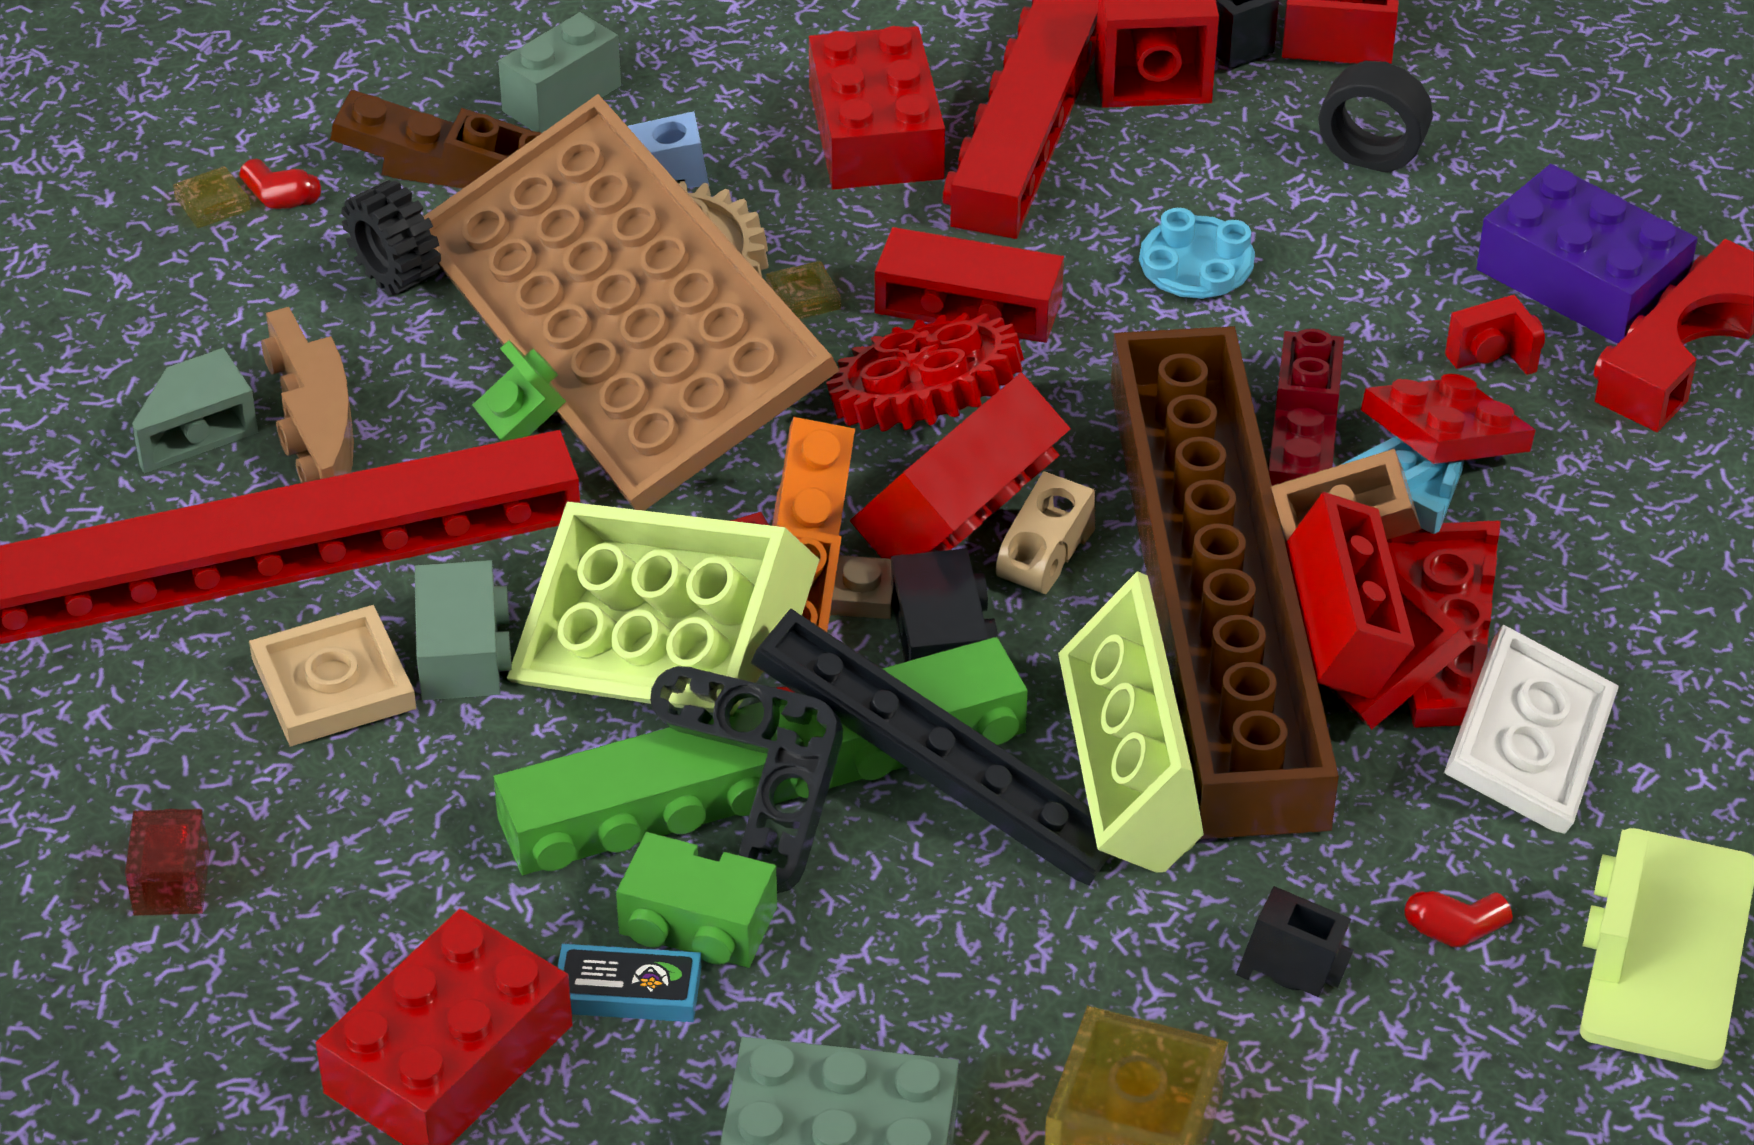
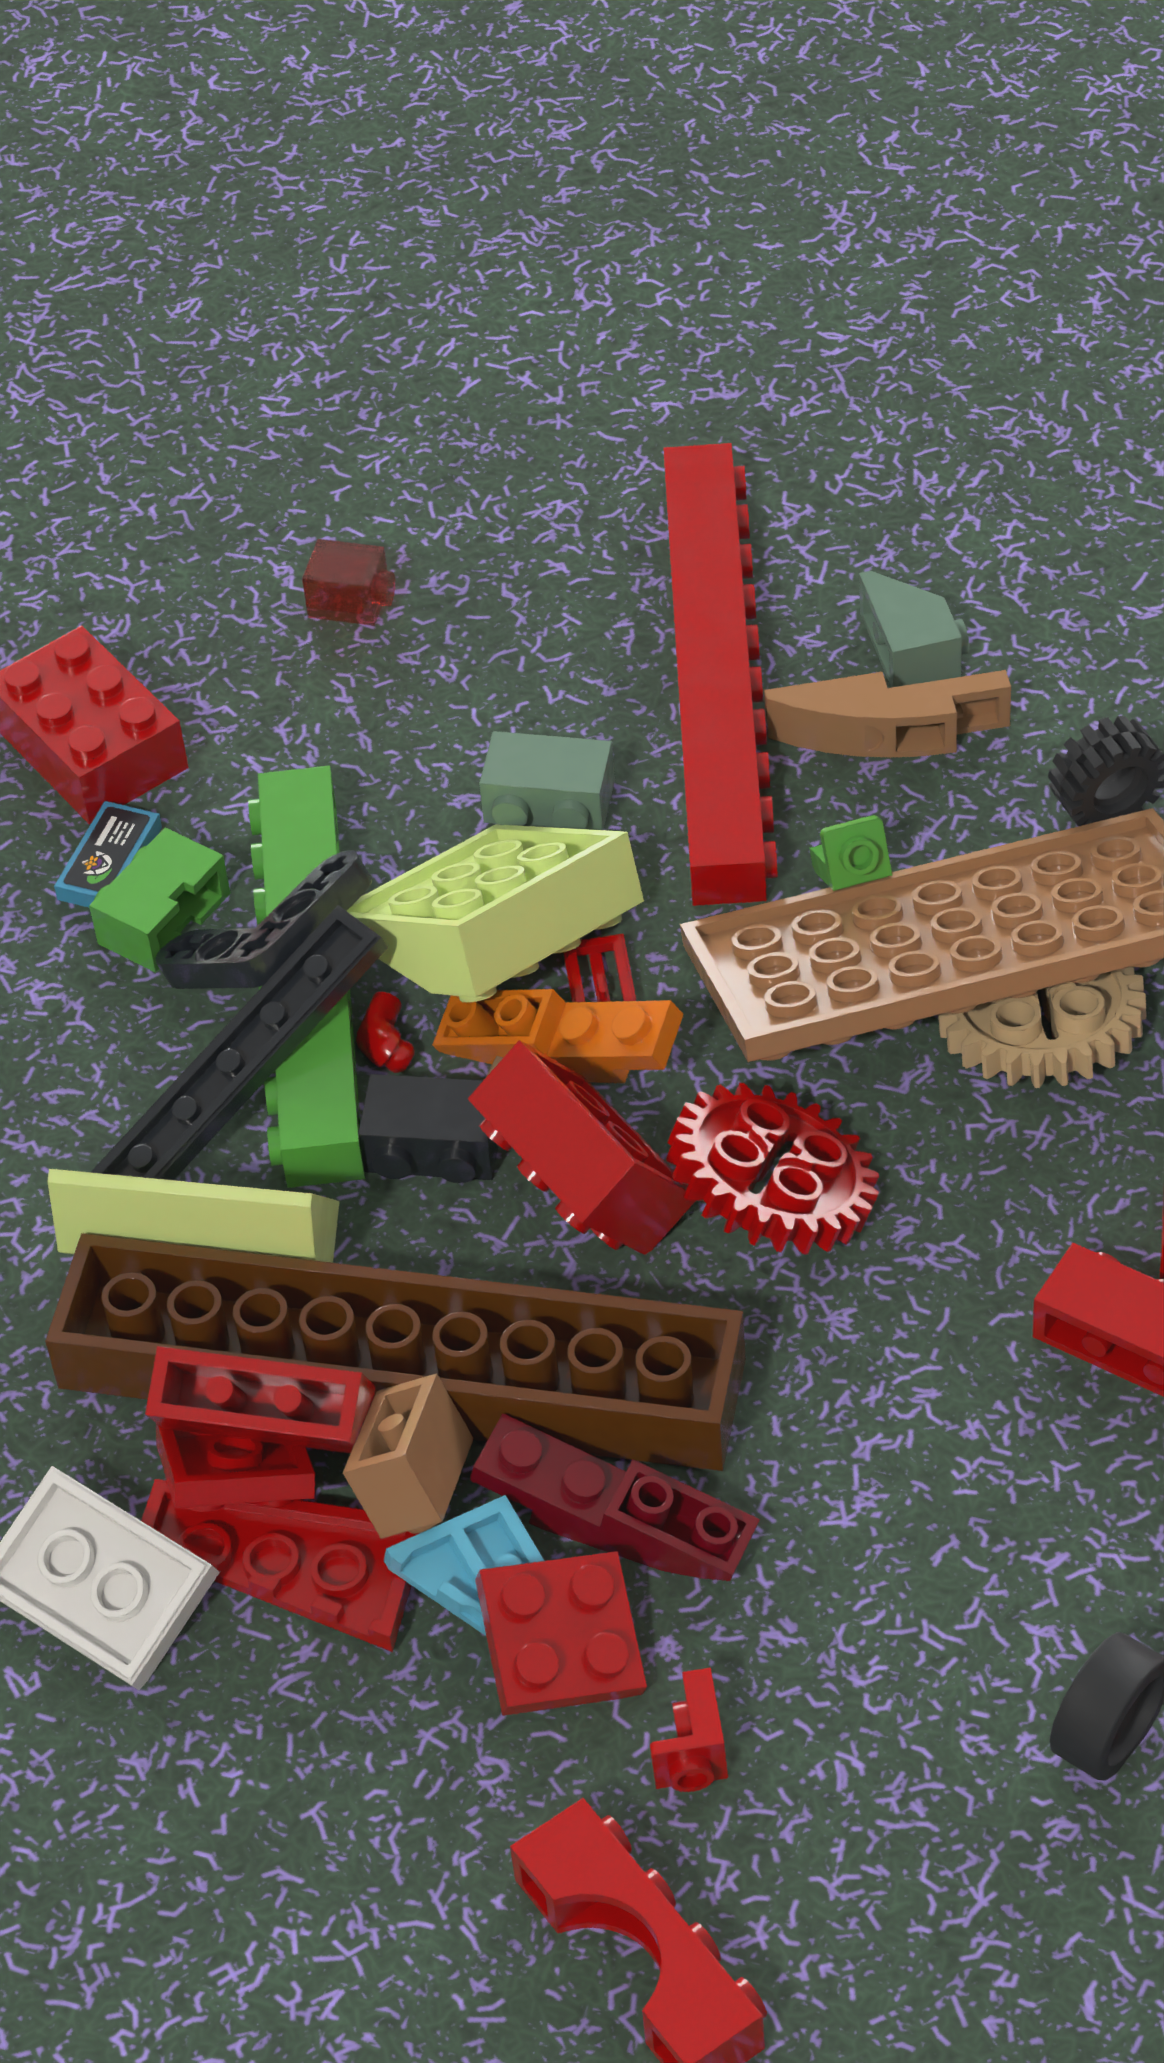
camera: 110 degrees right, 5 degrees up
tan plate [249,605,416,747] -> none
clear yellow tile [766,261,841,319] -> none
red brick [874,227,1064,343] -> none
tan leg [996,471,1095,594] -> none
medium azure dish [1139,207,1255,299] -> none
dark purple brick [1476,163,1698,344] -> none

